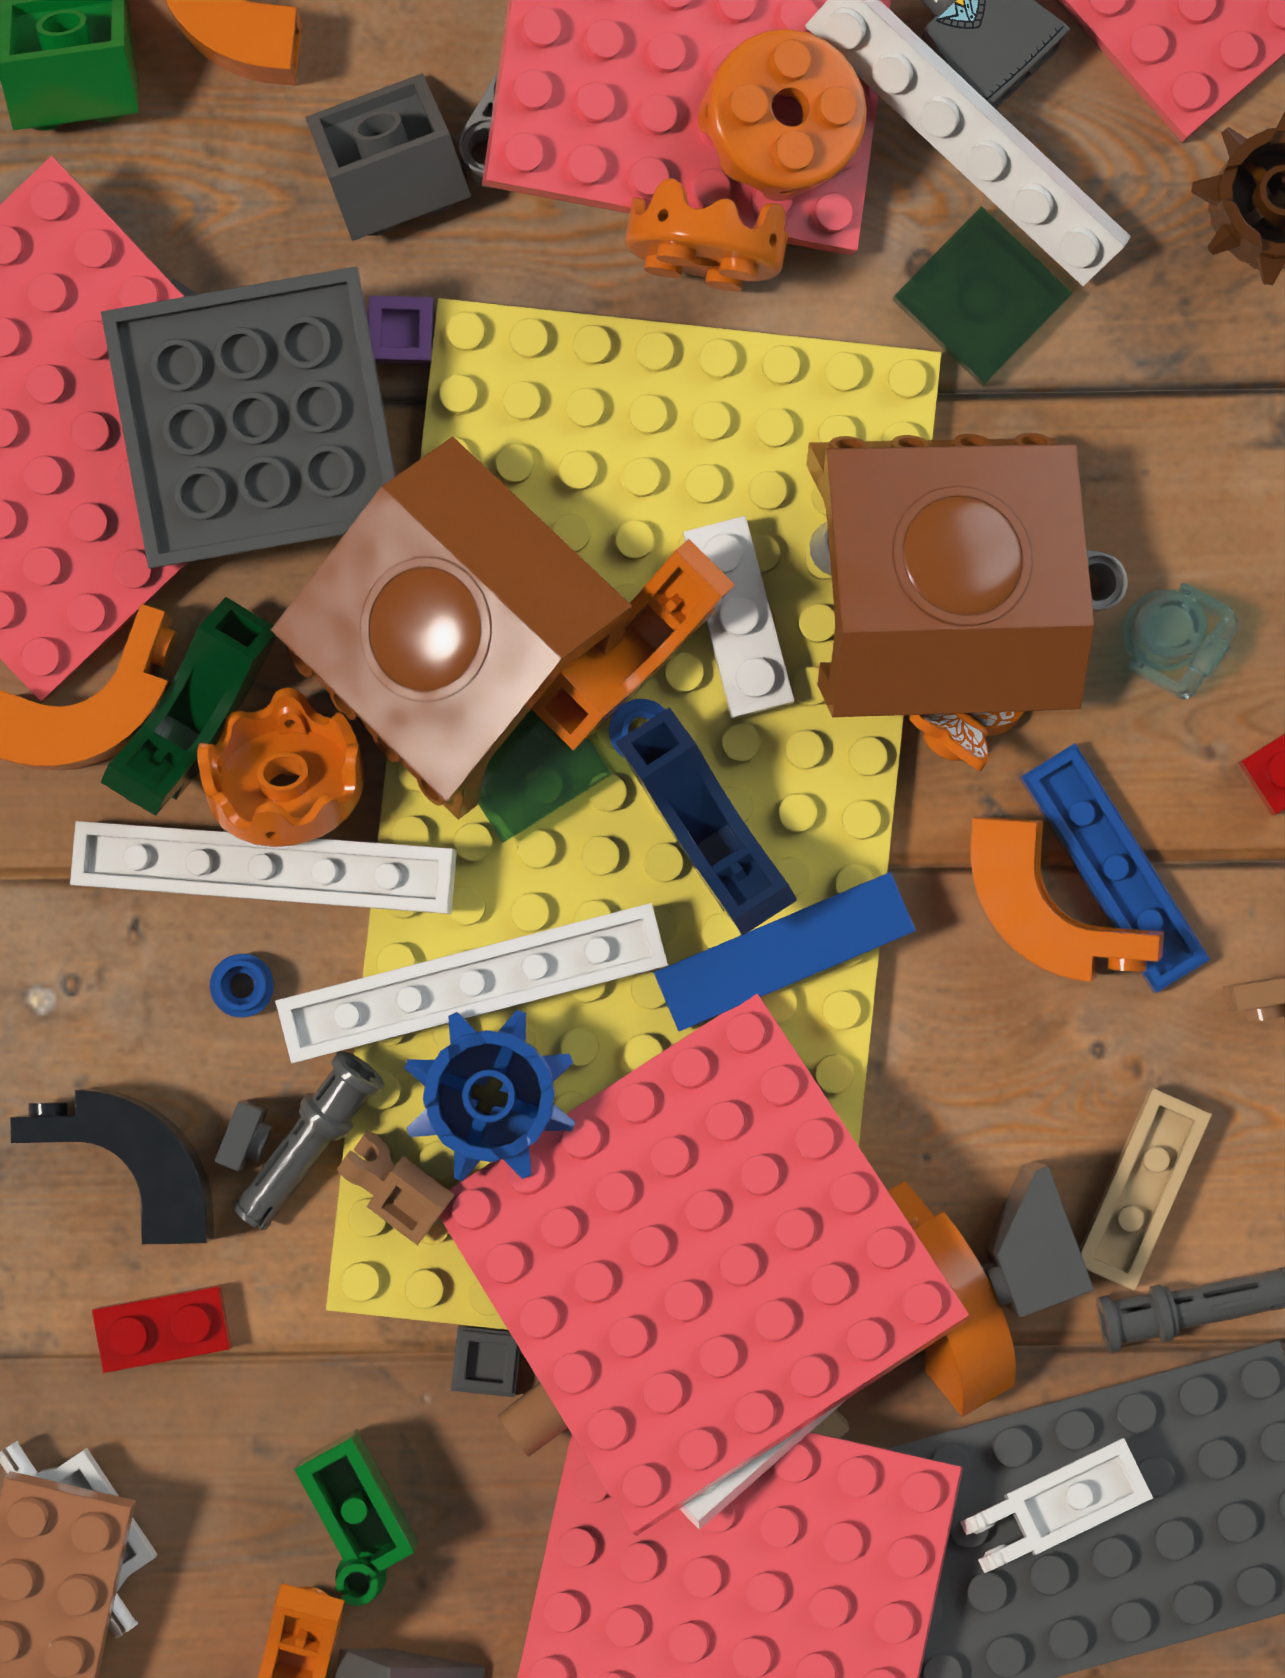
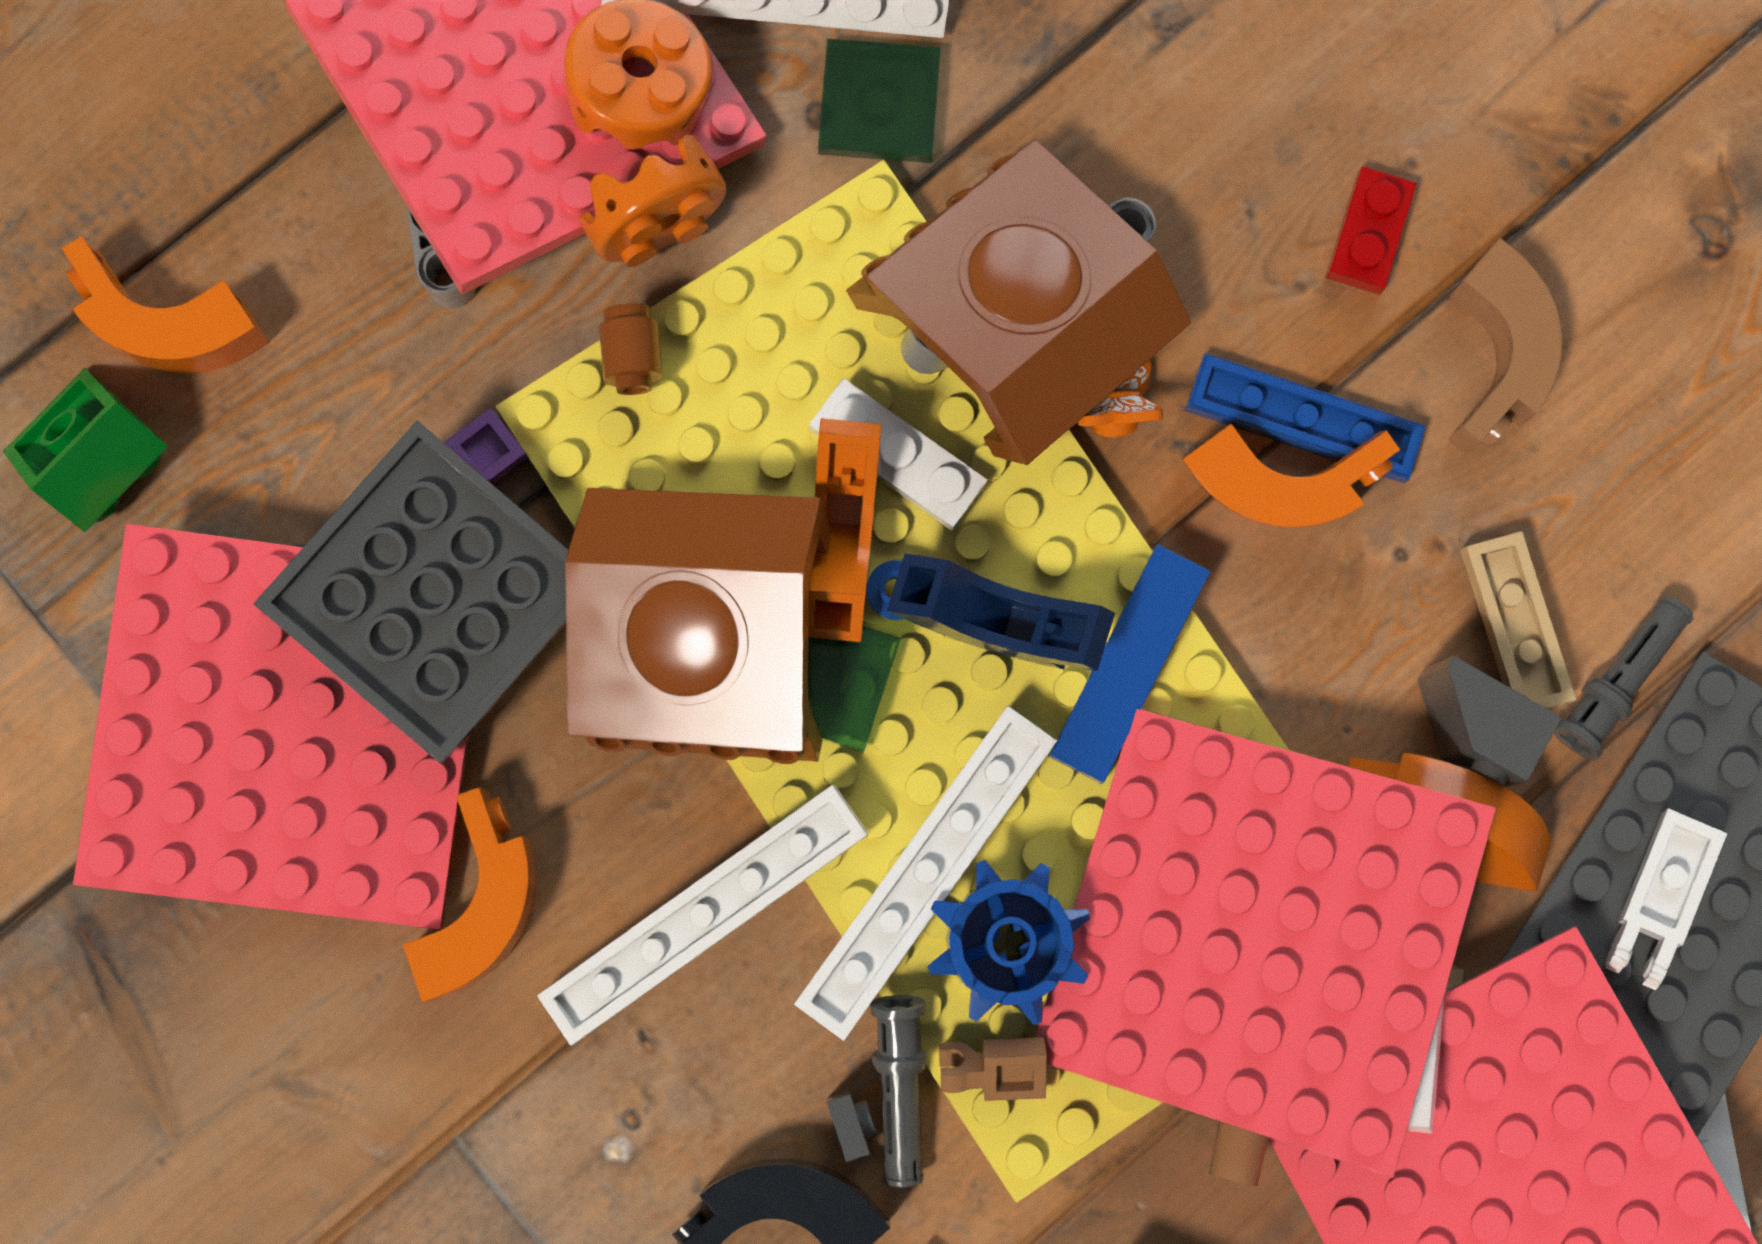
camera: 40 degrees left, 5 degrees down
dark green arch [100,597,277,816] -> none
orange plate [197,688,364,847] -> none
blue plate [210,954,274,1018] -> none
dark grey slope [305,73,471,241] -> none
dark grey tile [451,1325,520,1397] -> none
clear light blue piece [1122,582,1239,699] -> none
none -> dark orange brick [599,303,663,395]

